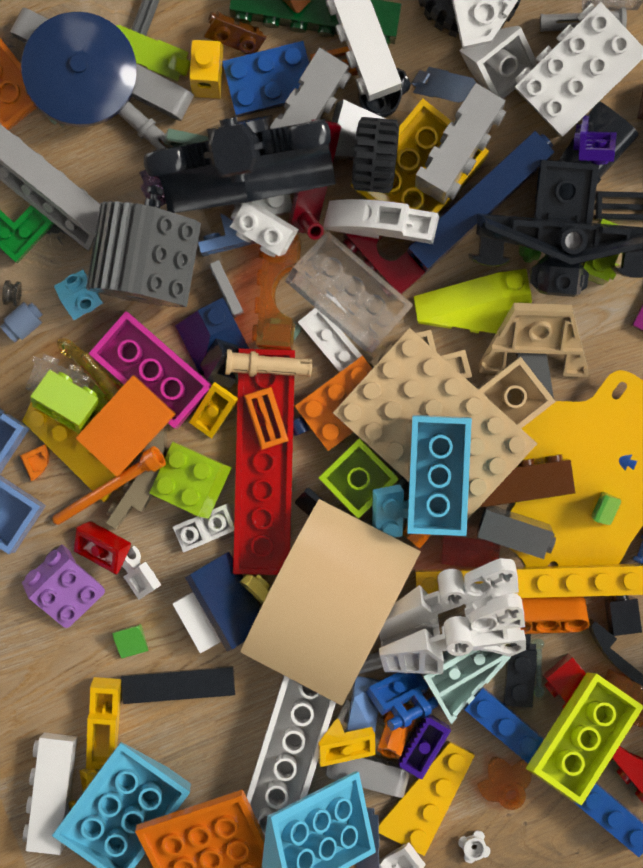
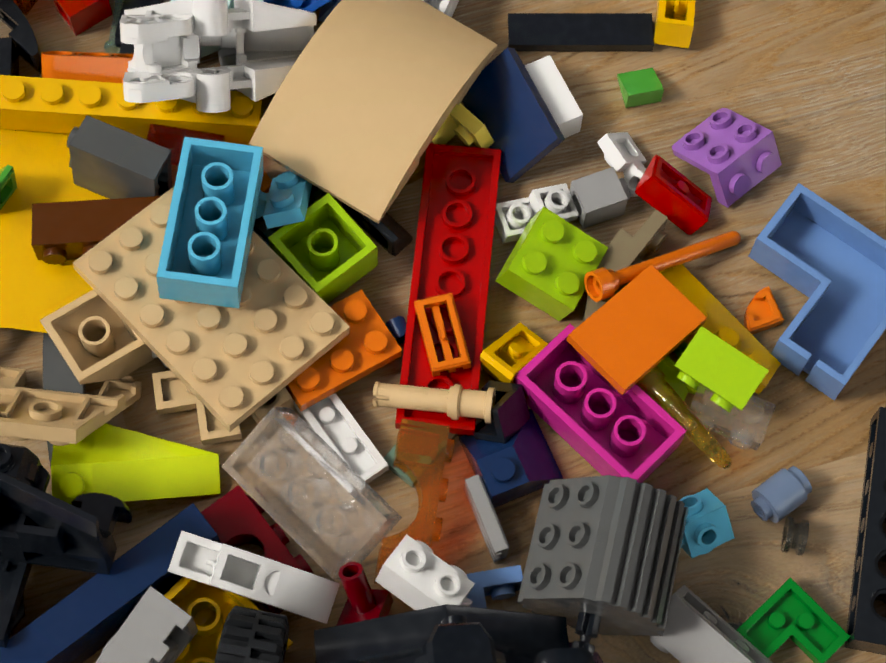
camera: 175 degrees left, 20 degrees down
none -> light grey brick [570,167,630,229]

